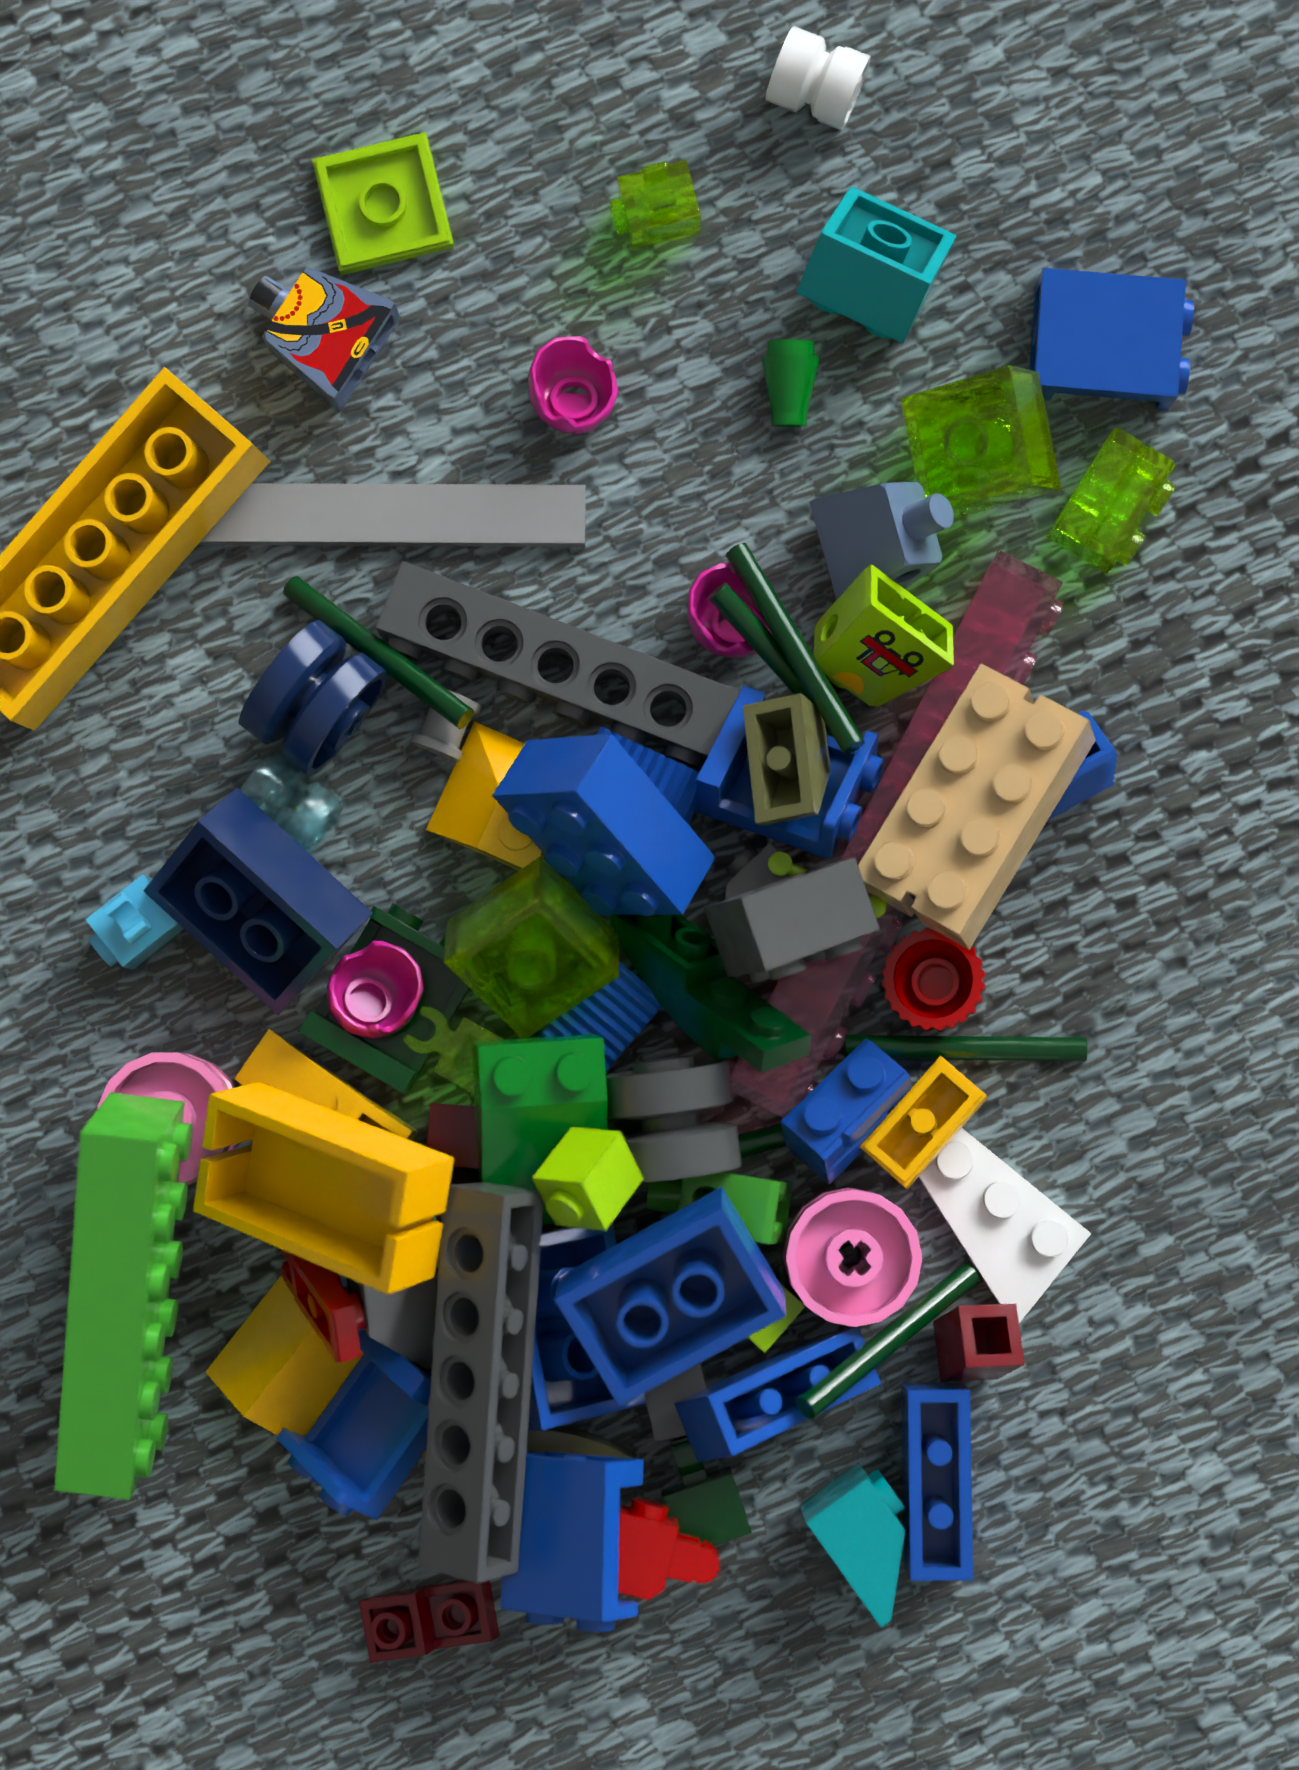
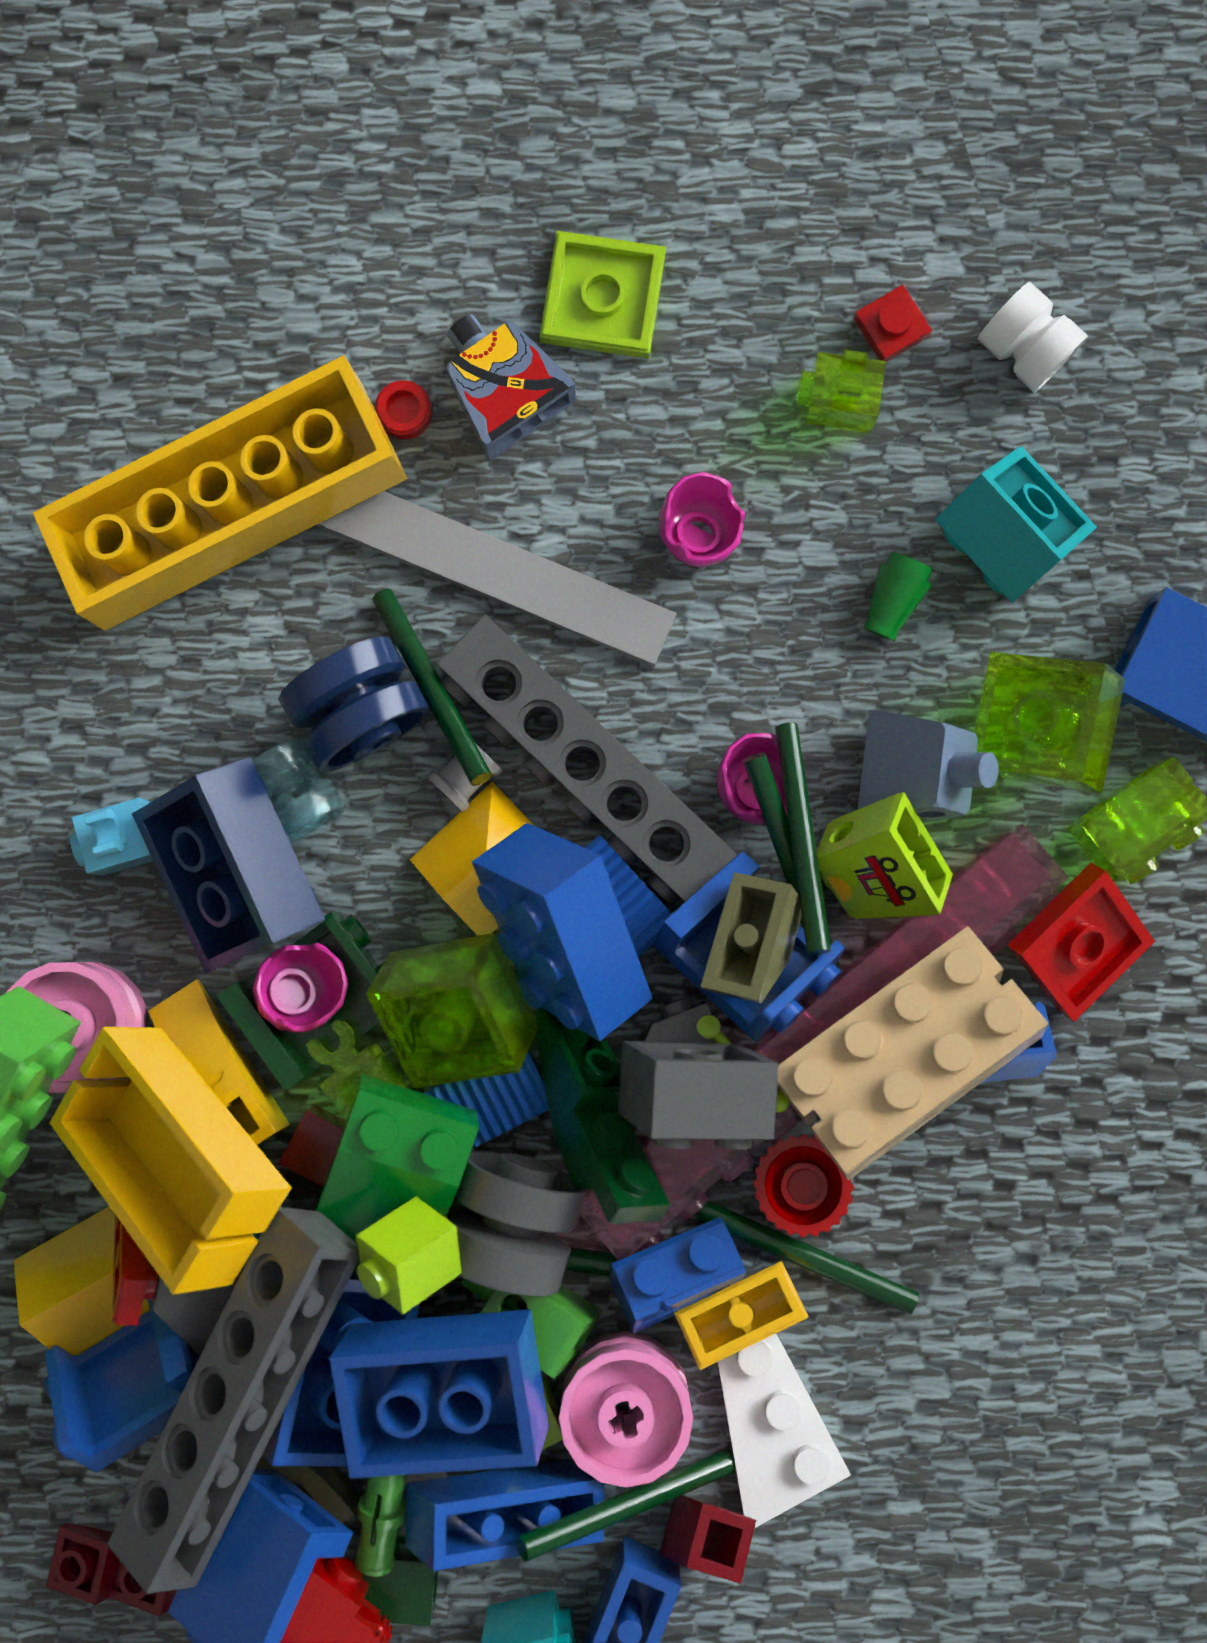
camera: 25 degrees right, 0 degrees up
none -> bright green pin [354,1475,406,1577]
none -> red tile [375,380,432,440]
none -> red plate [853,284,933,365]
none -> red plate [1007,862,1155,1022]

